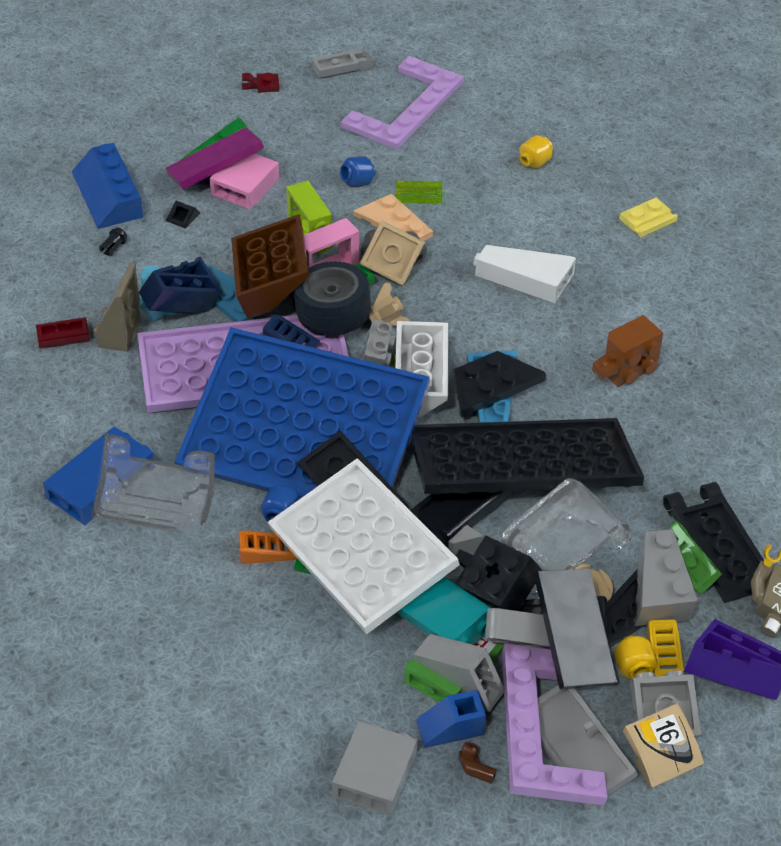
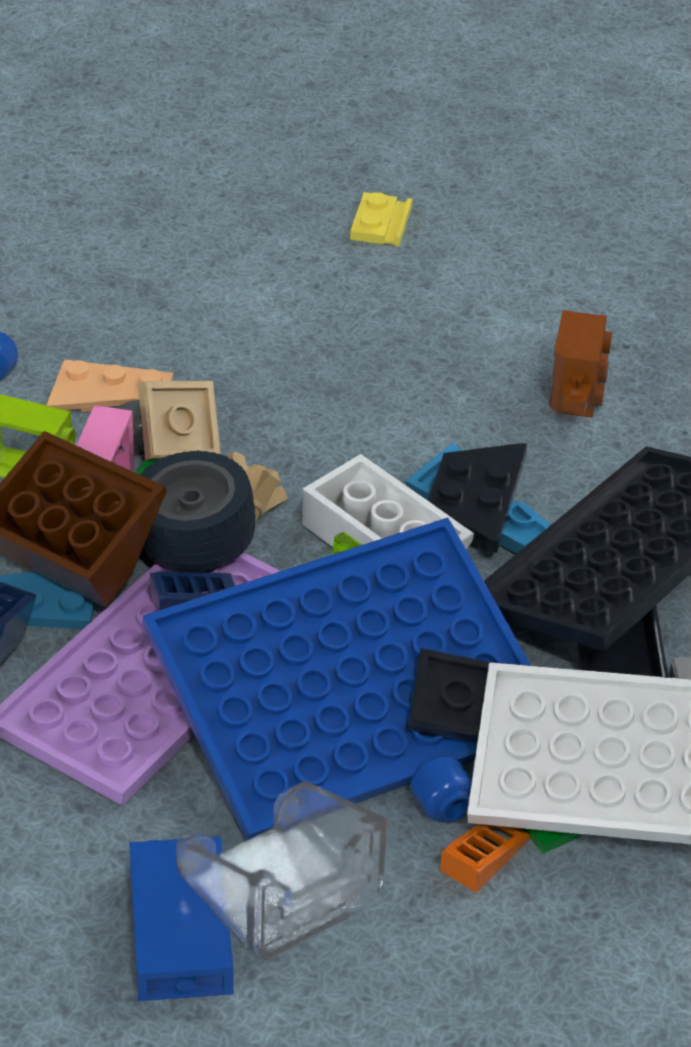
camera: 45 degrees left, 5 degrees down
light grey plate [363,319,395,366] -> none
clear neon green tile [395,181,443,204] -> none
white slope [473,245,576,303] -> none
yellow head [519,135,553,169] -> none

